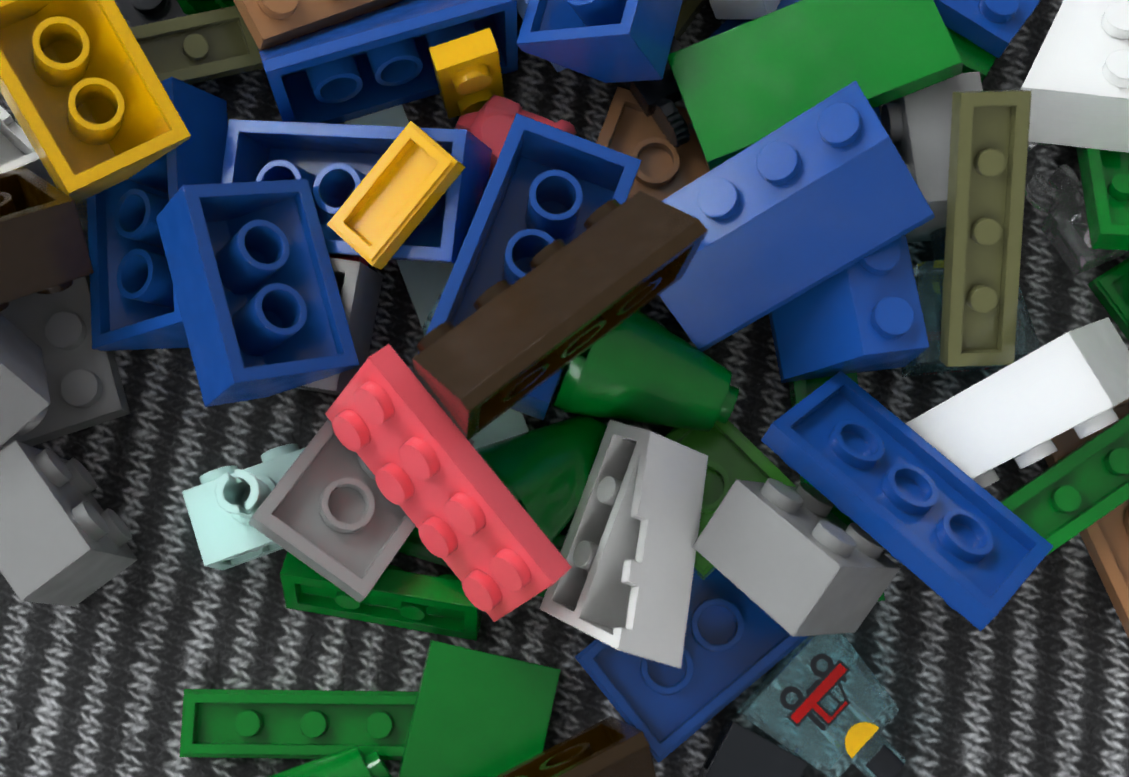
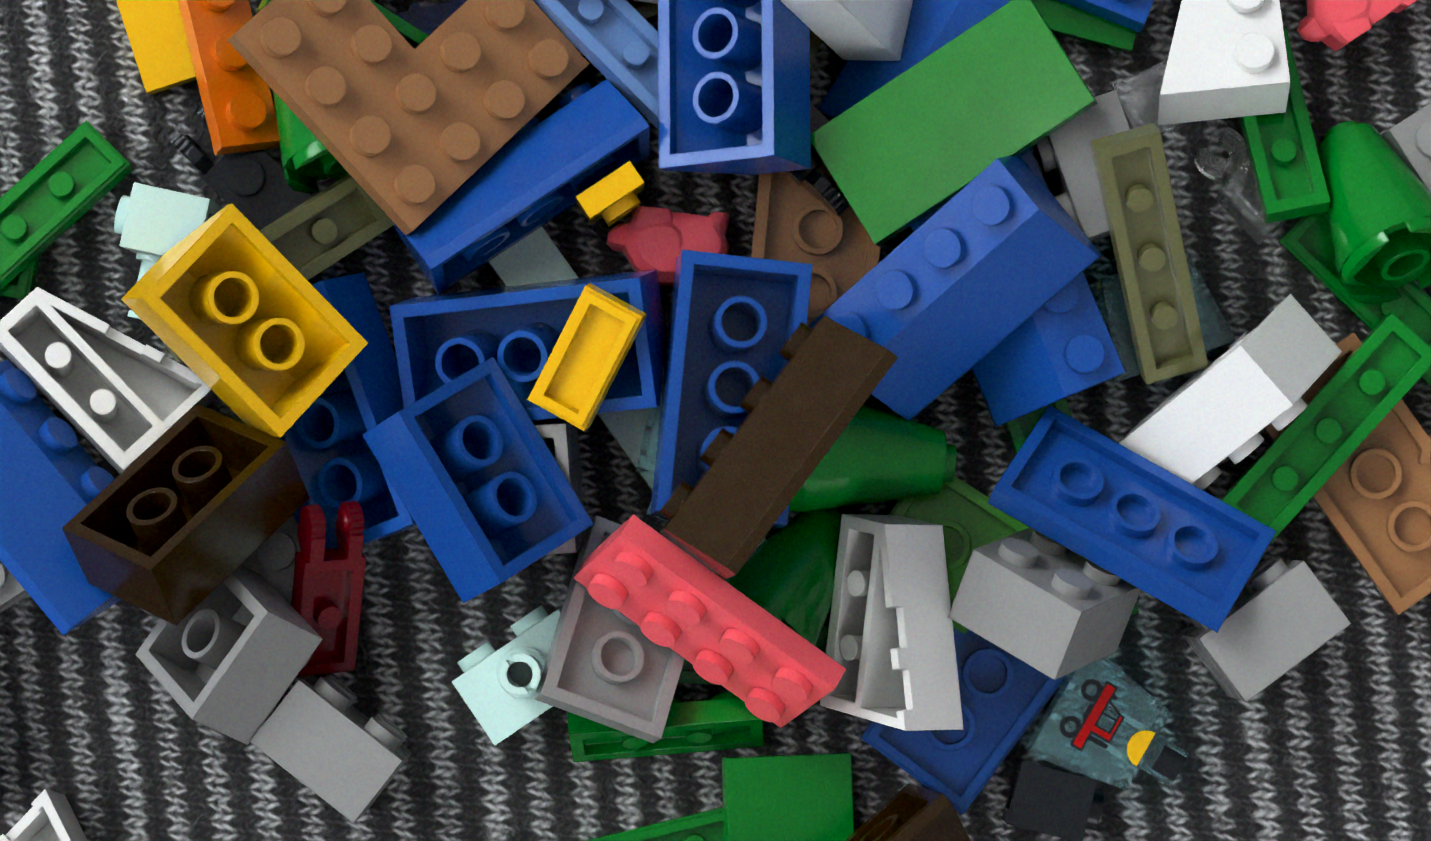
camera: 25 degrees left, 10 degrees up
none -> dark red hinge [291,501,366,677]
none -> light grey brick [1182,557,1351,702]

